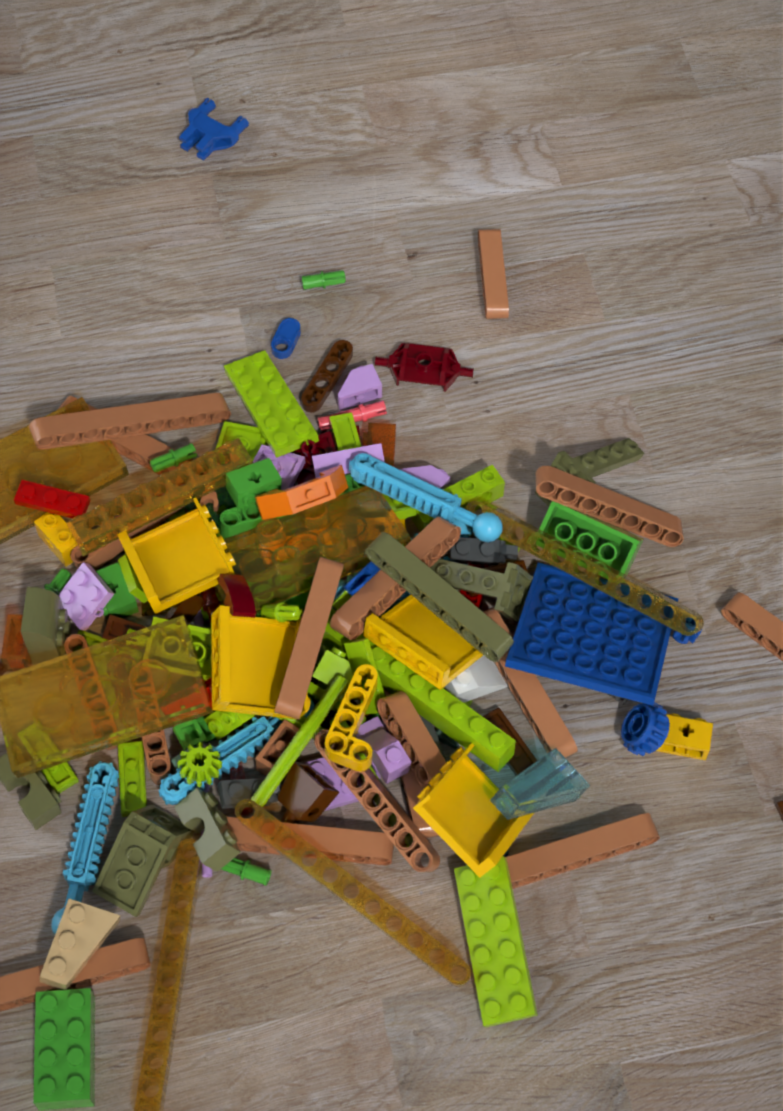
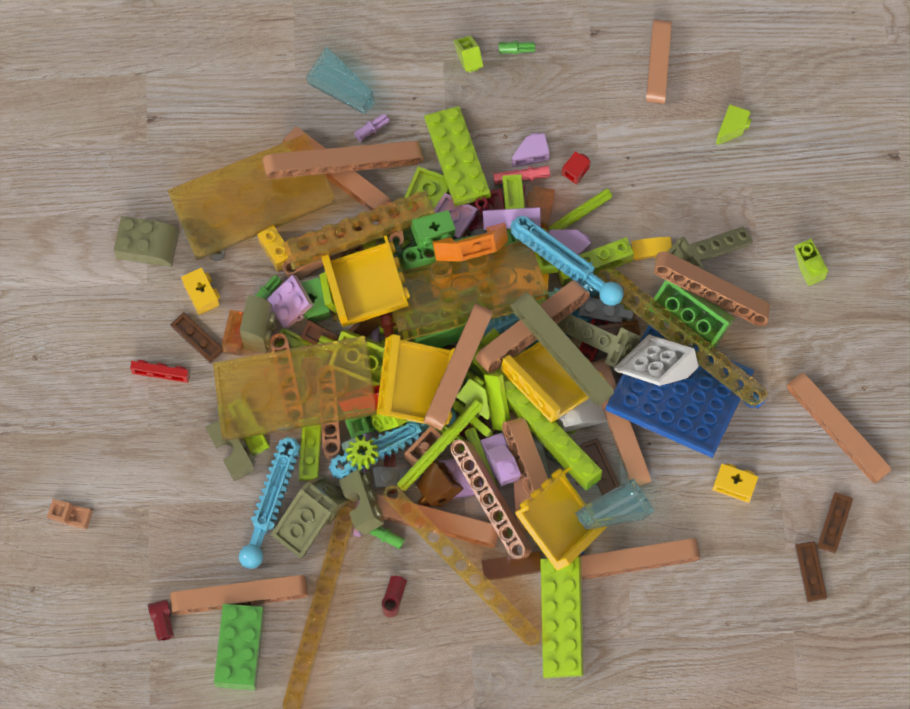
camera: 10 degrees right, 10 degrees up
red plate [14,480,91,521] -> none
tan wedge [40,898,121,990] -> none
bright green axle [150,443,197,472] -> none
dark red slope [218,573,256,618] -> none
lime axle [261,602,303,622] -> none
blue piece [271,318,301,359] -> none
reddish brown beam [301,340,353,413] -> none
yellow beam [325,664,378,772] -> none
blue piece [343,561,380,597] -> none
dark red plate [375,343,474,392] -> none
blue gear [621,702,670,756] -> none
none -> clear light blue slope [307,47,375,114]
none -> lavender axle [354,114,389,142]
none -> dark red piece [382,575,407,617]
none -> lime slope [453,35,483,72]
none -> reddish brown tile [481,551,541,581]
none -> lime axle [548,189,612,231]
none -> red brick [562,151,591,185]
none -> white slope [614,335,699,386]
none -> yellow slope [631,237,672,261]
none -> lime slope [716,104,752,145]
none -> lime slope [794,239,828,286]

